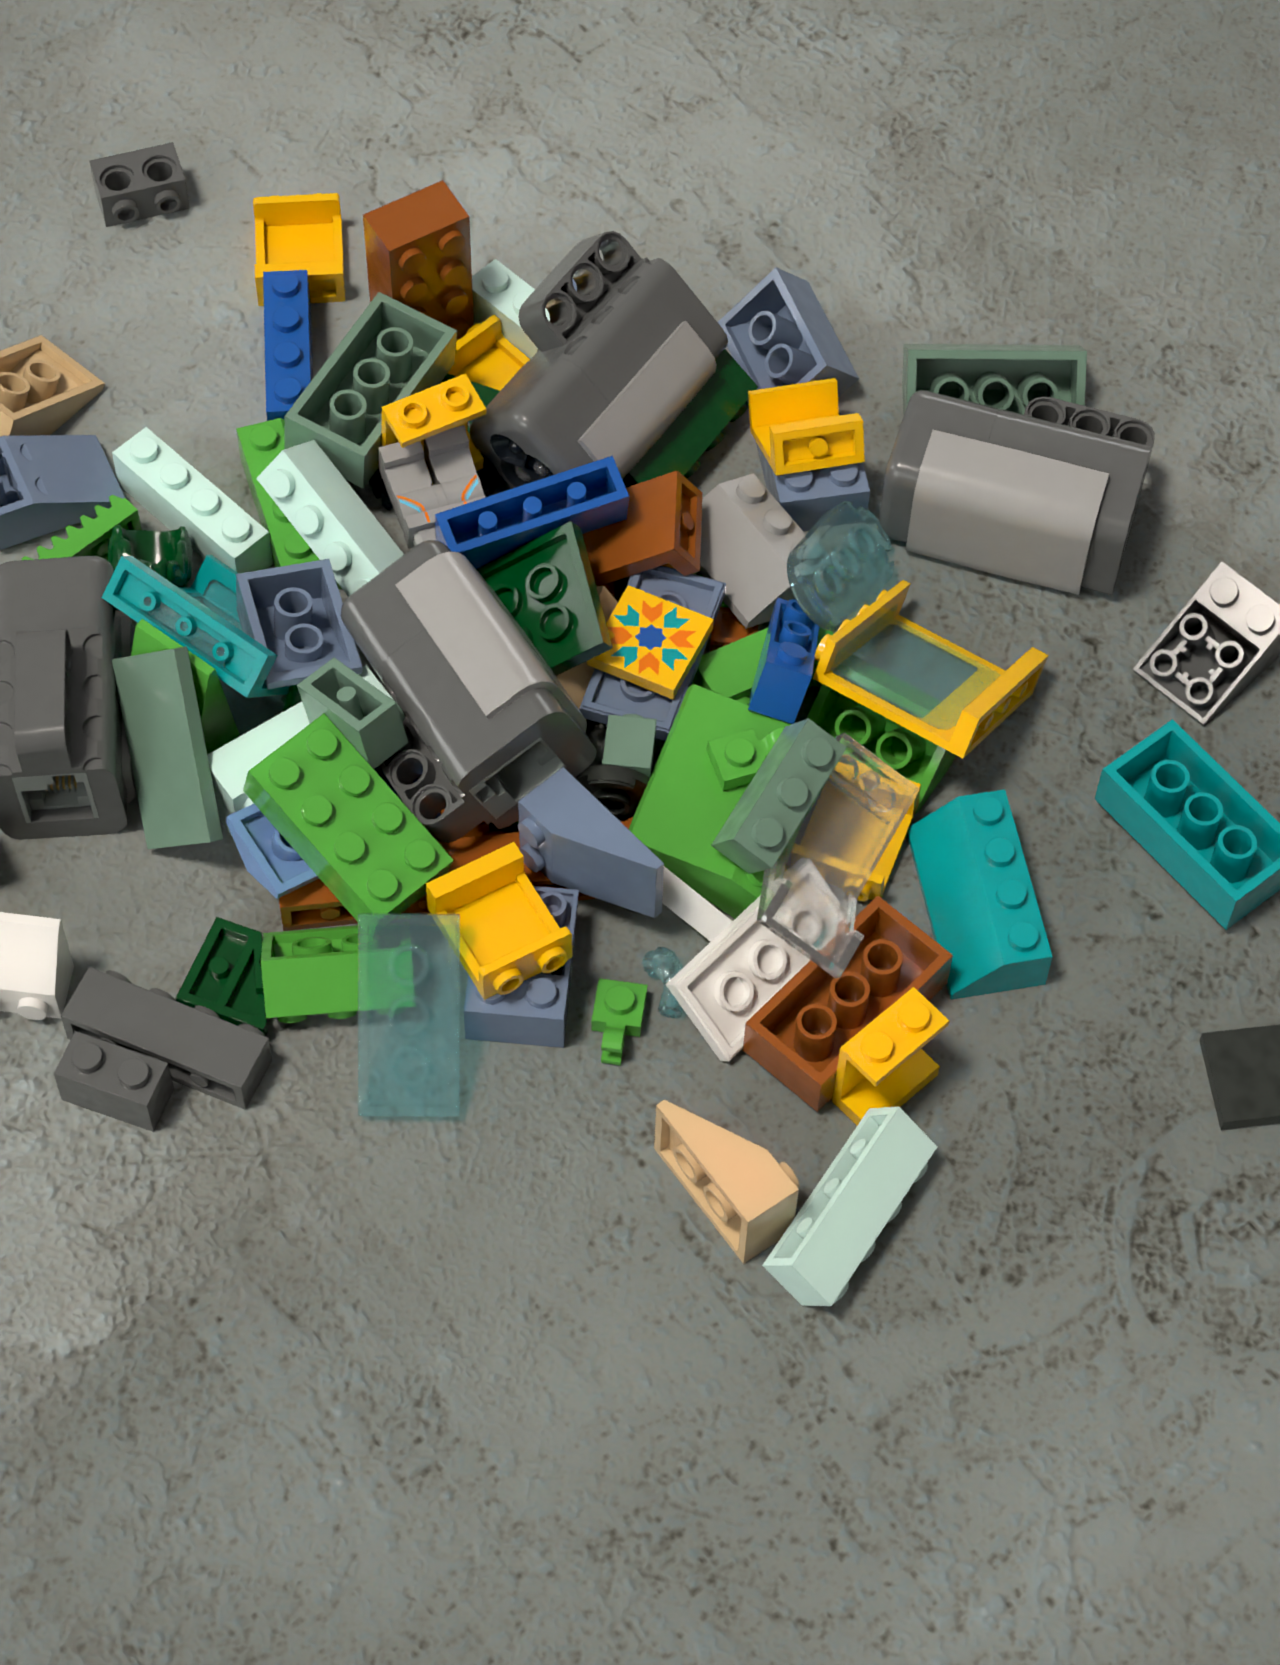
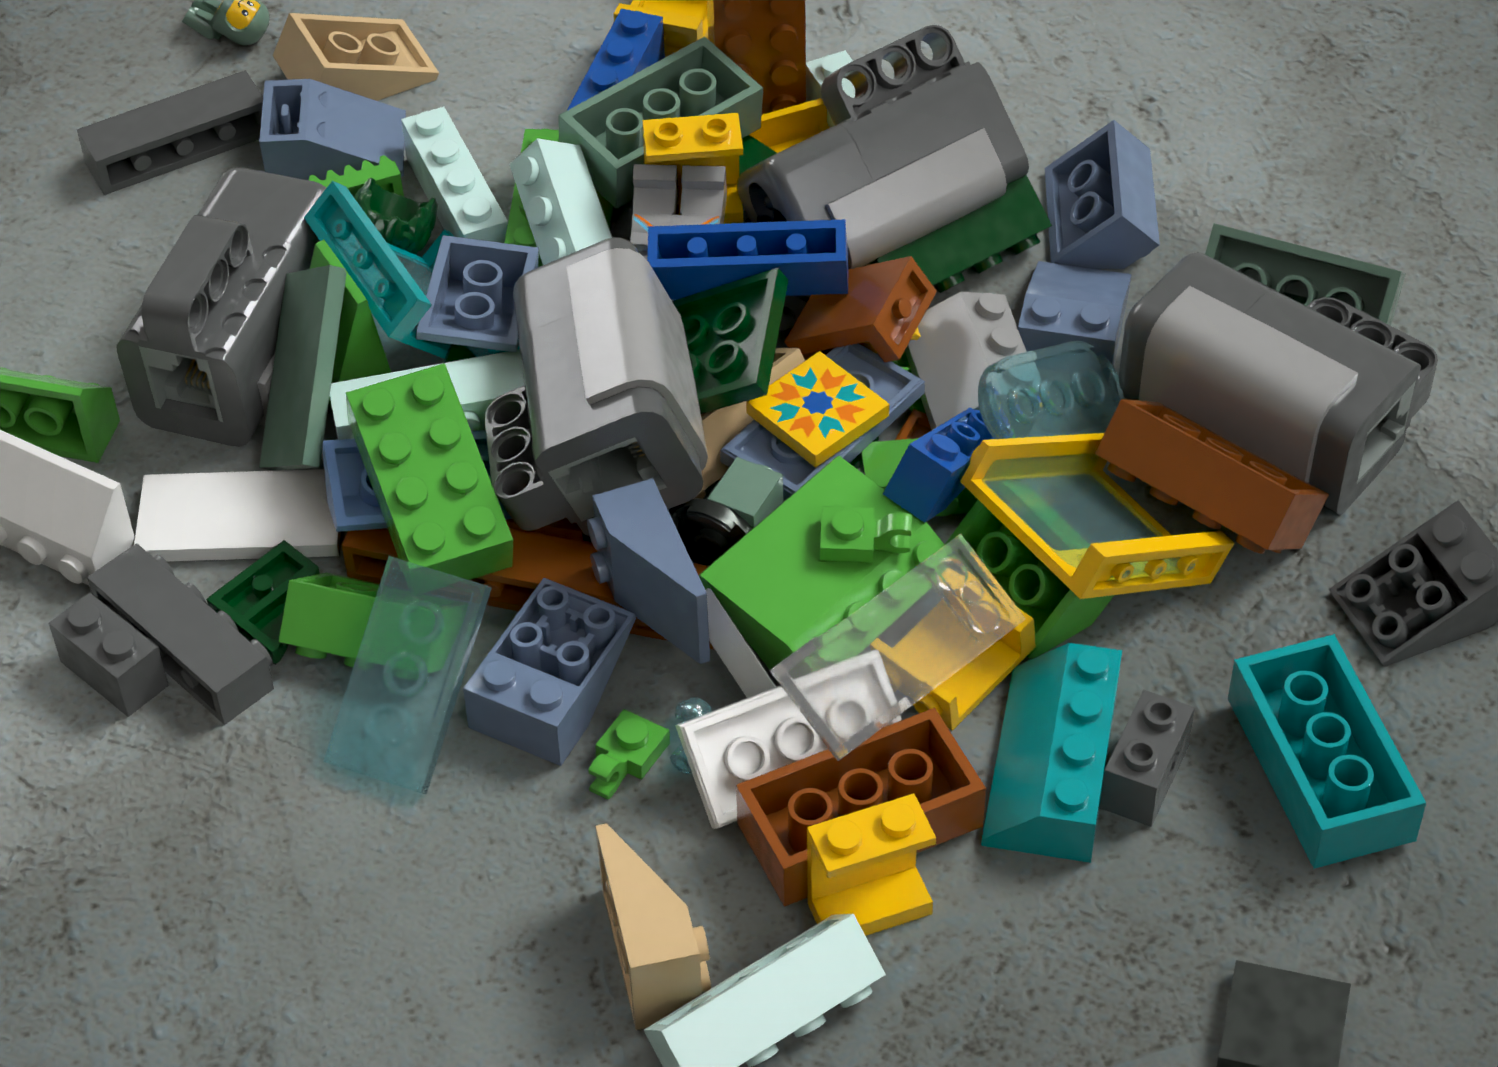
camera: 25 degrees right, 10 degrees down
sand green brick [297,657,409,769] -> none
yellow panel [426,842,572,1000] -> none
sand green brick [711,718,847,874] -> none
yellow panel [748,378,865,476] -> none
none -> white tile [134,469,341,561]
none -> dark orange brick [1095,399,1329,554]
none -> dark grey brick [1100,689,1195,827]

